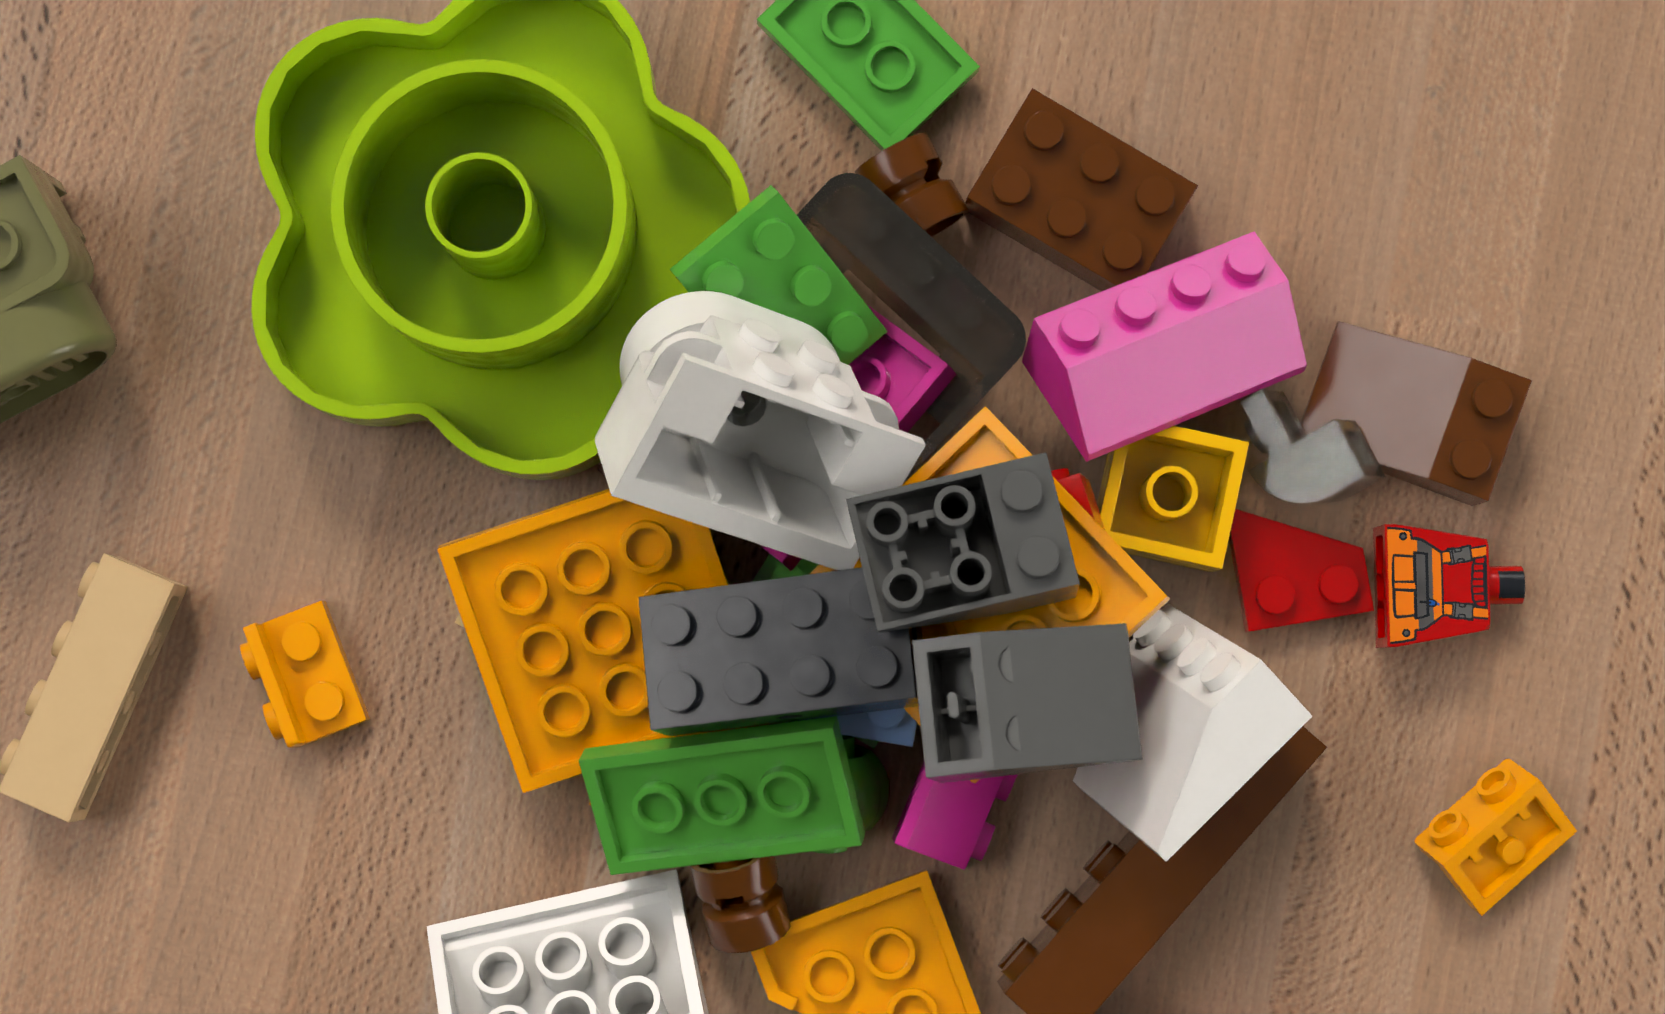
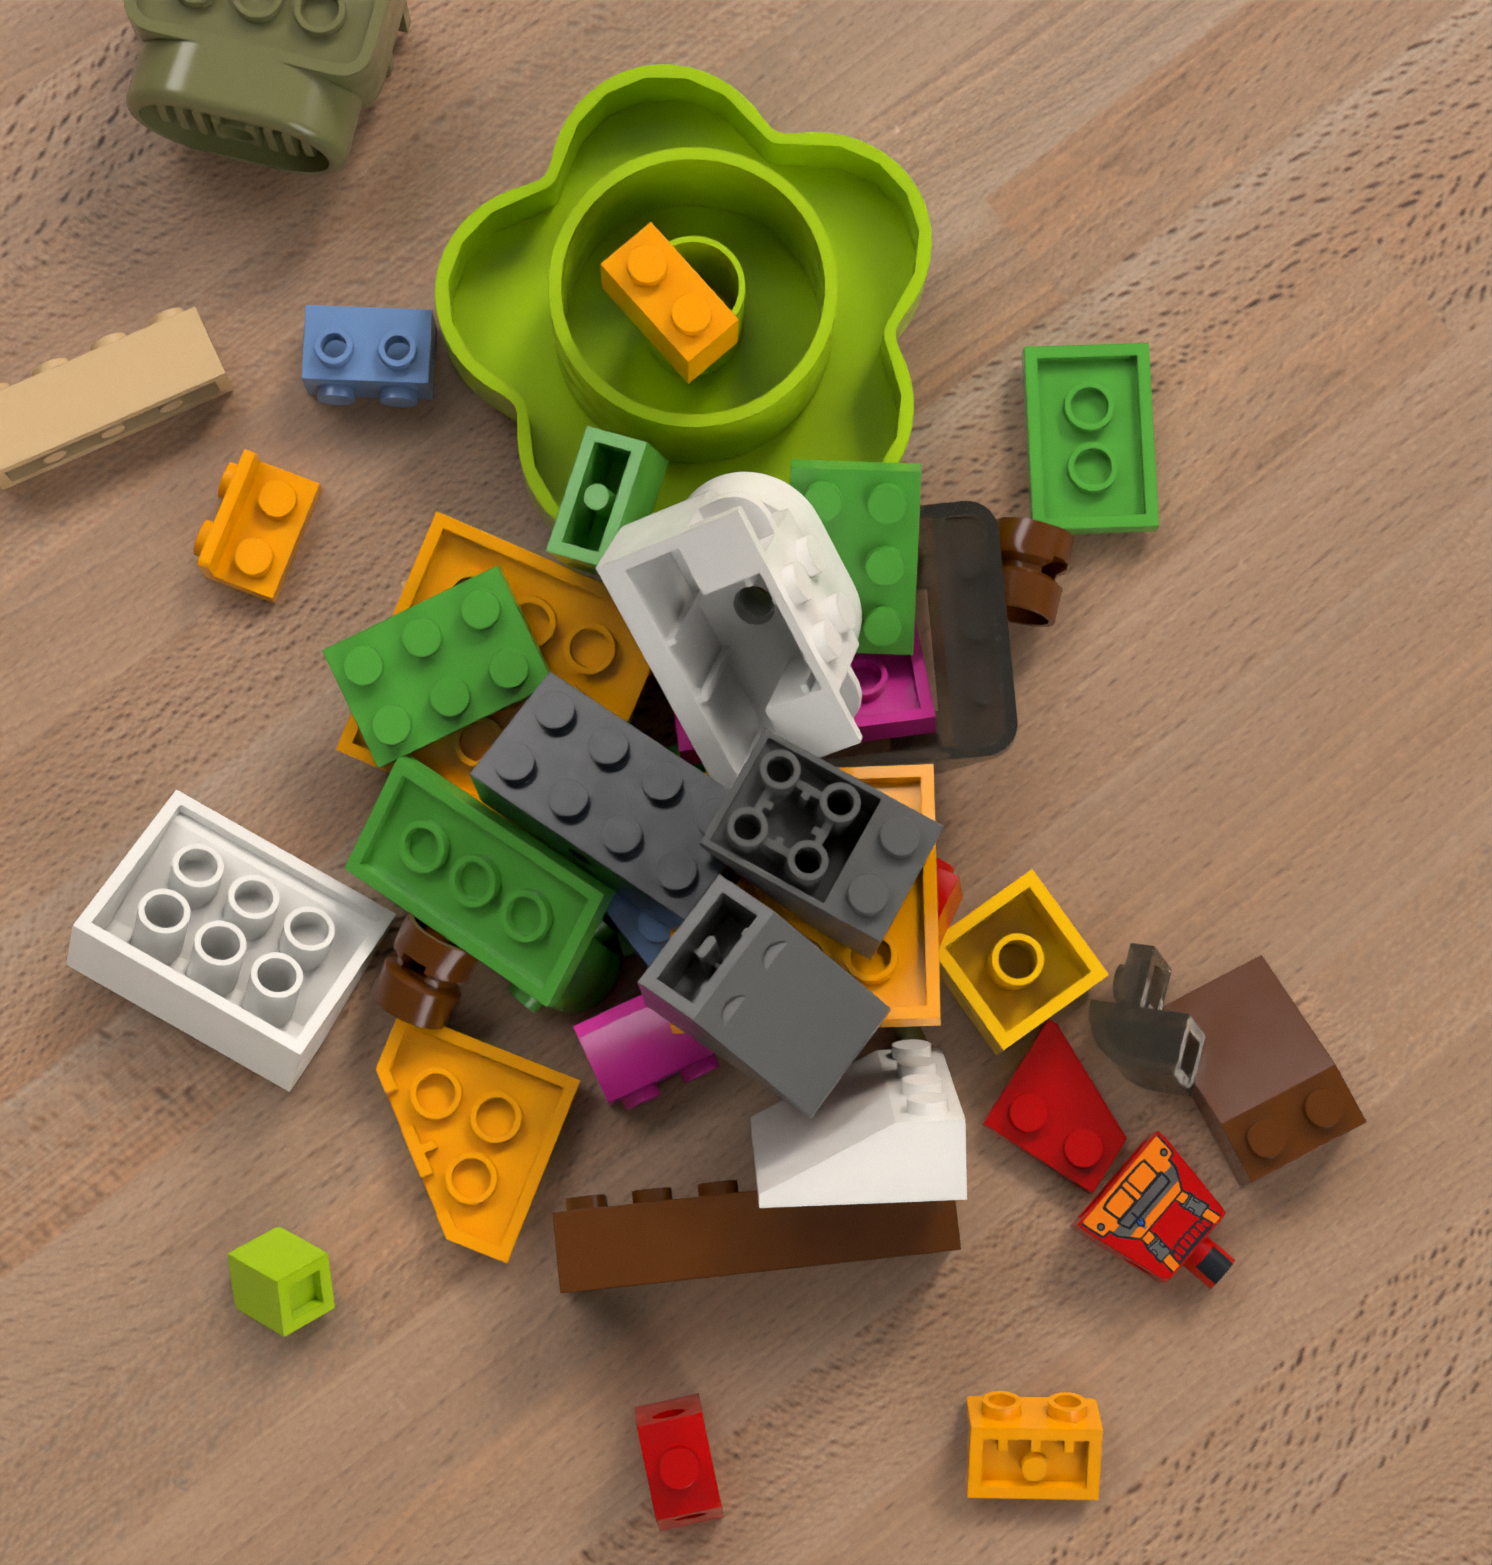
camera: 35 degrees right, 5 degrees down
reddish brown brick [965,88,1198,291] -> none
slope [1022,231,1307,462] -> none
none -> medium blue brick [301,305,437,408]
none -> bright green plate [322,566,551,768]
none -> bright green brick [546,426,669,576]
none -> light orange brick [600,222,739,384]

